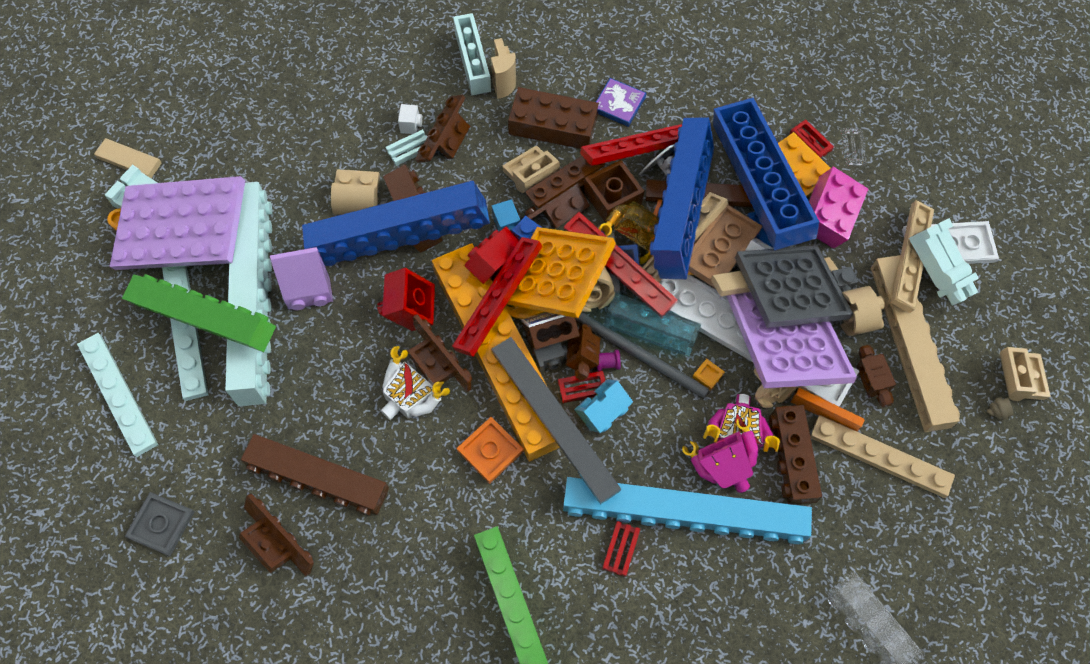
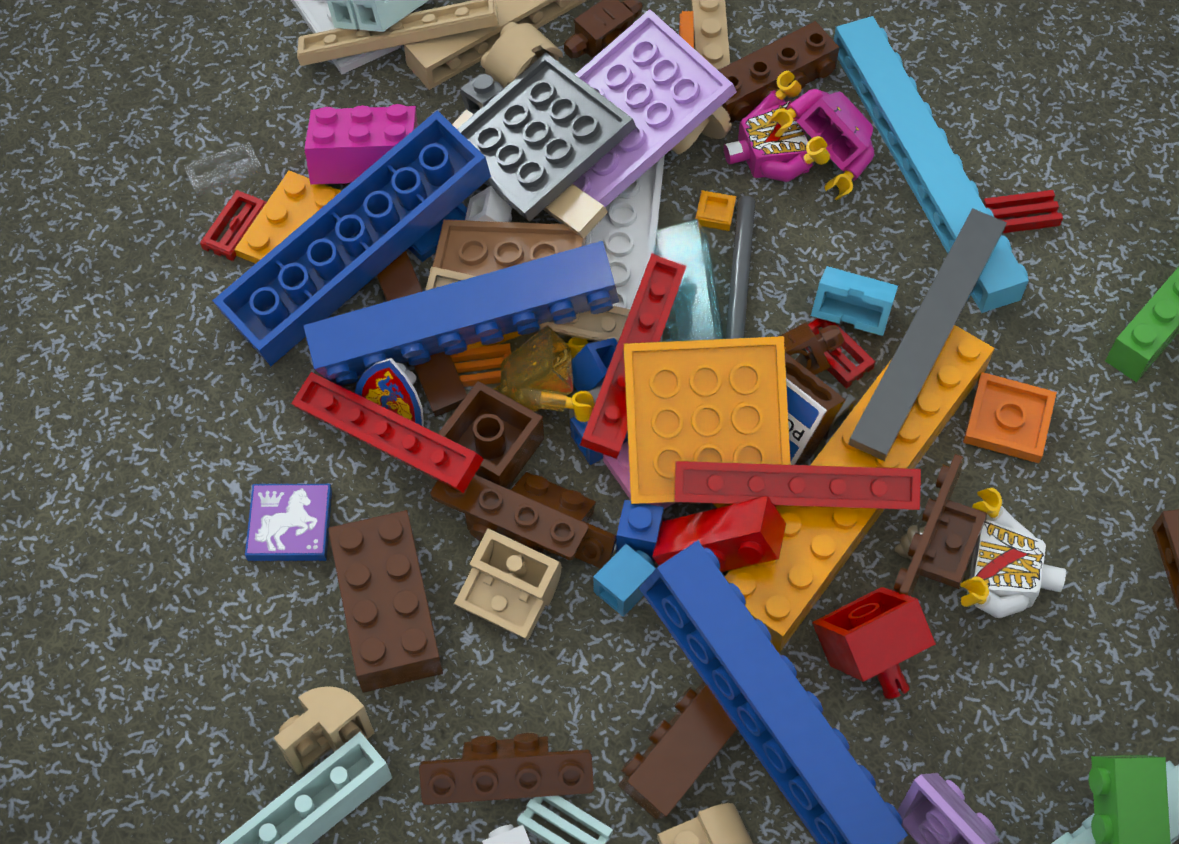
camera: 115 degrees left, 5 degrees down
magenta bush [596,349,621,372] -> none

